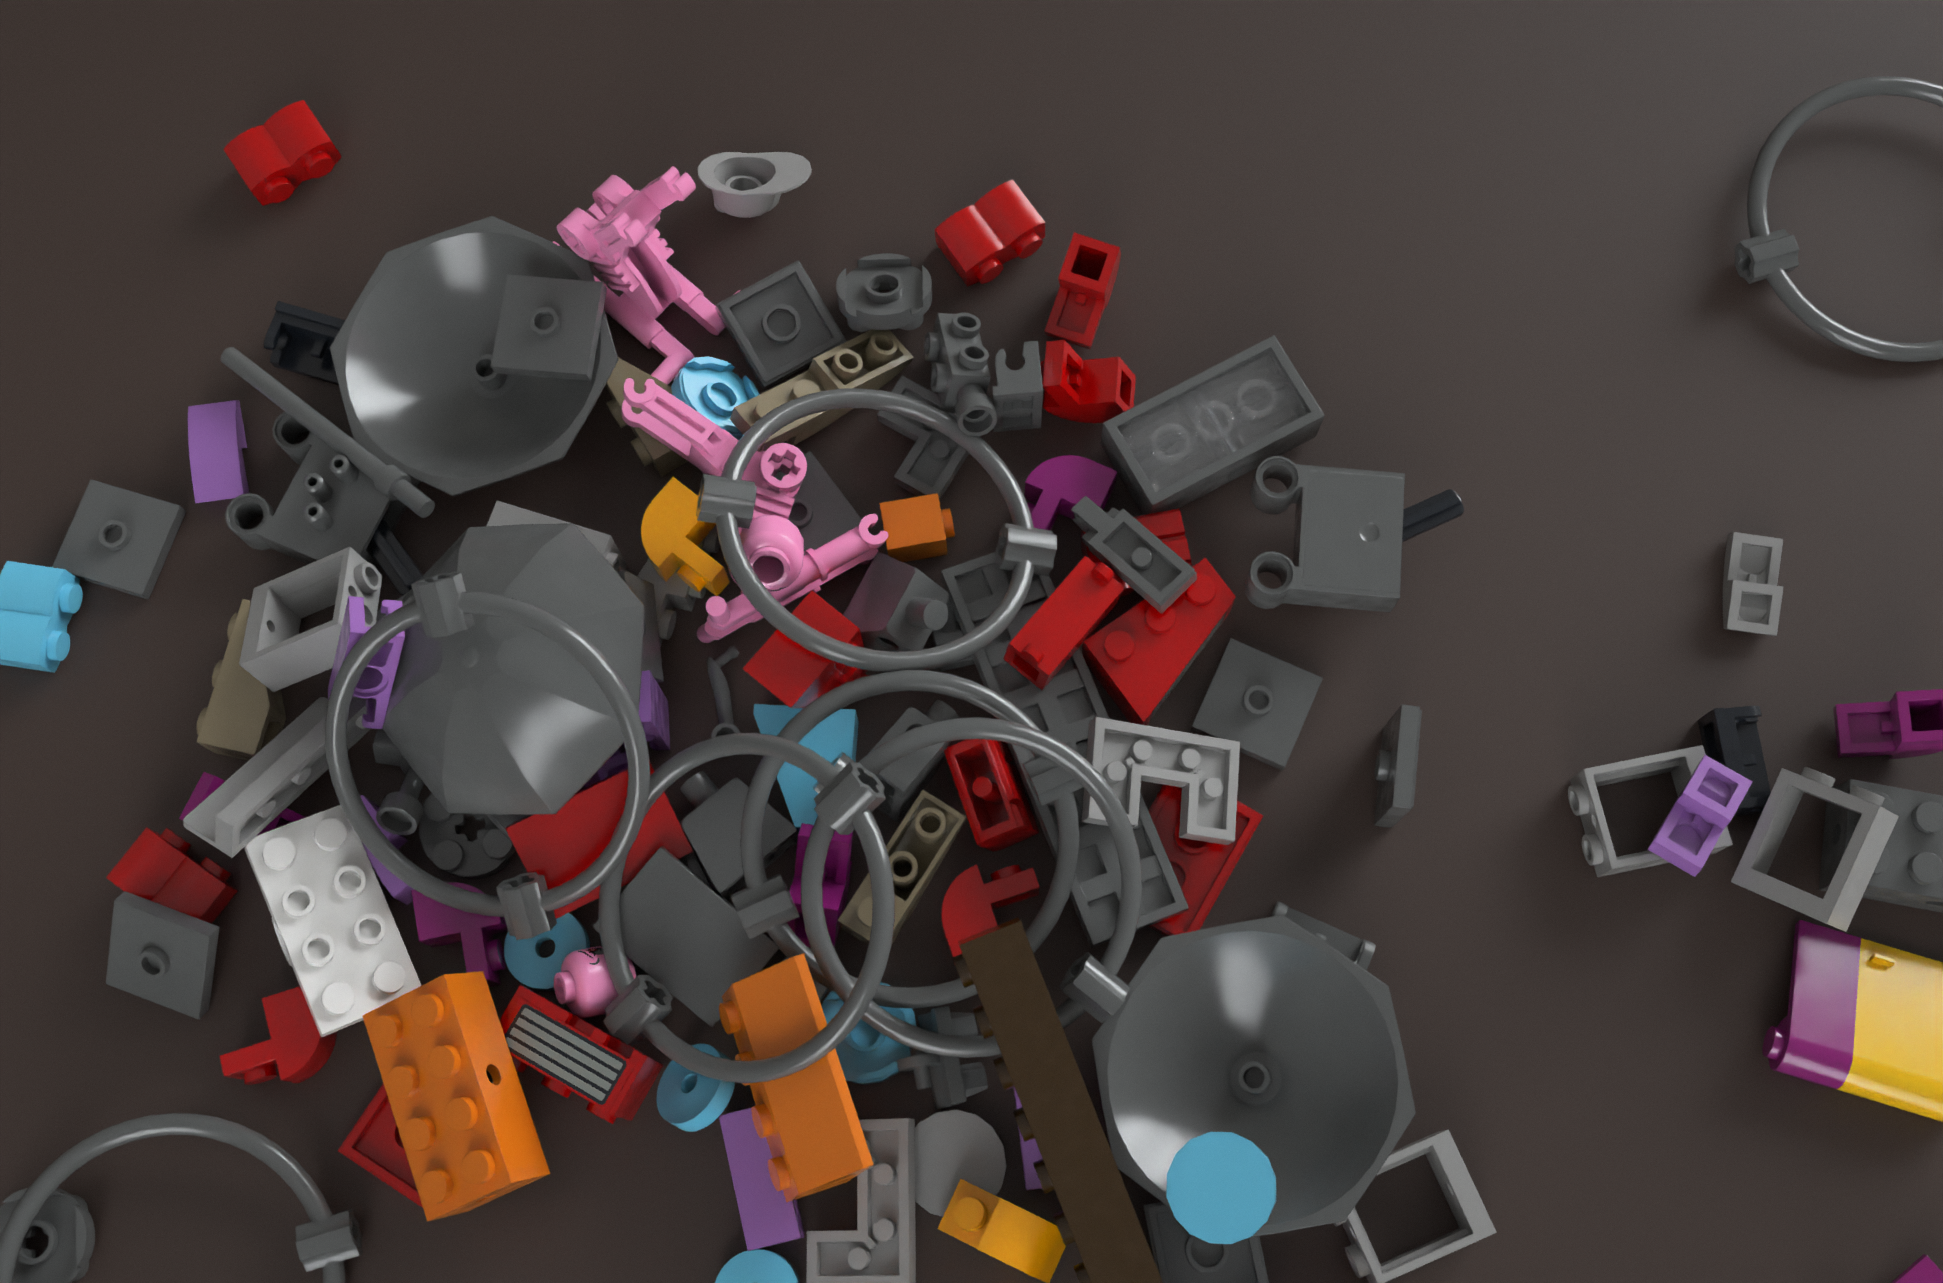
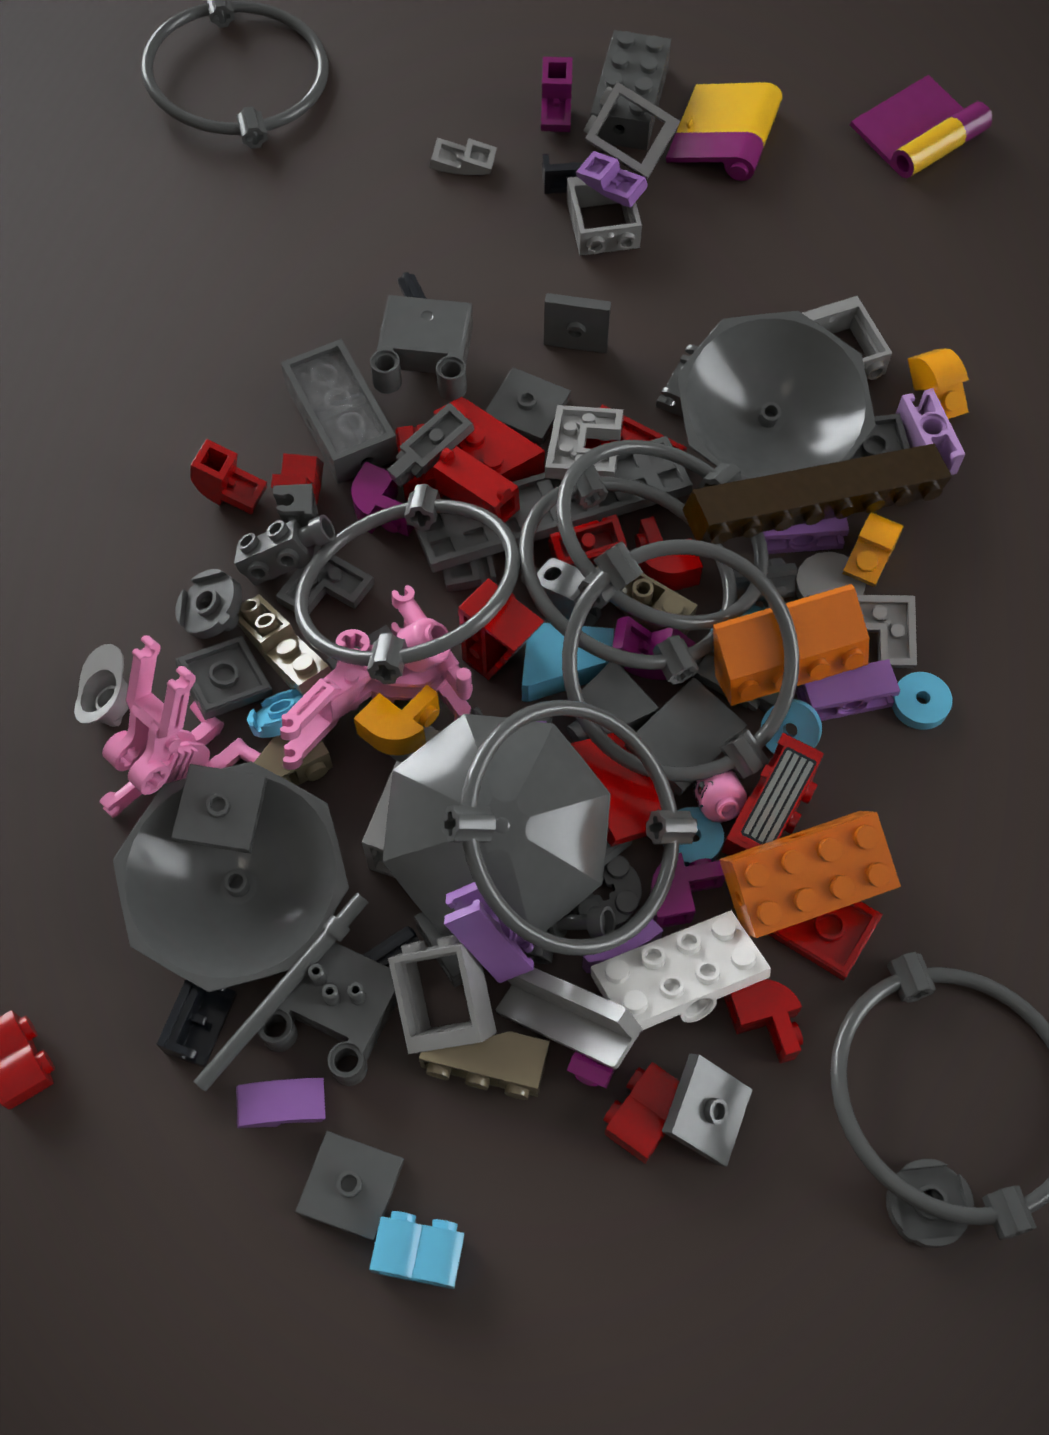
camera: 90 degrees left, 10 degrees down
dark grey torso [843,552,949,652] -> none
orange brick [879,493,955,562] -> none
red brick [934,180,1045,287] -> none
medium azure tile [1166,1132,1276,1244] -> none

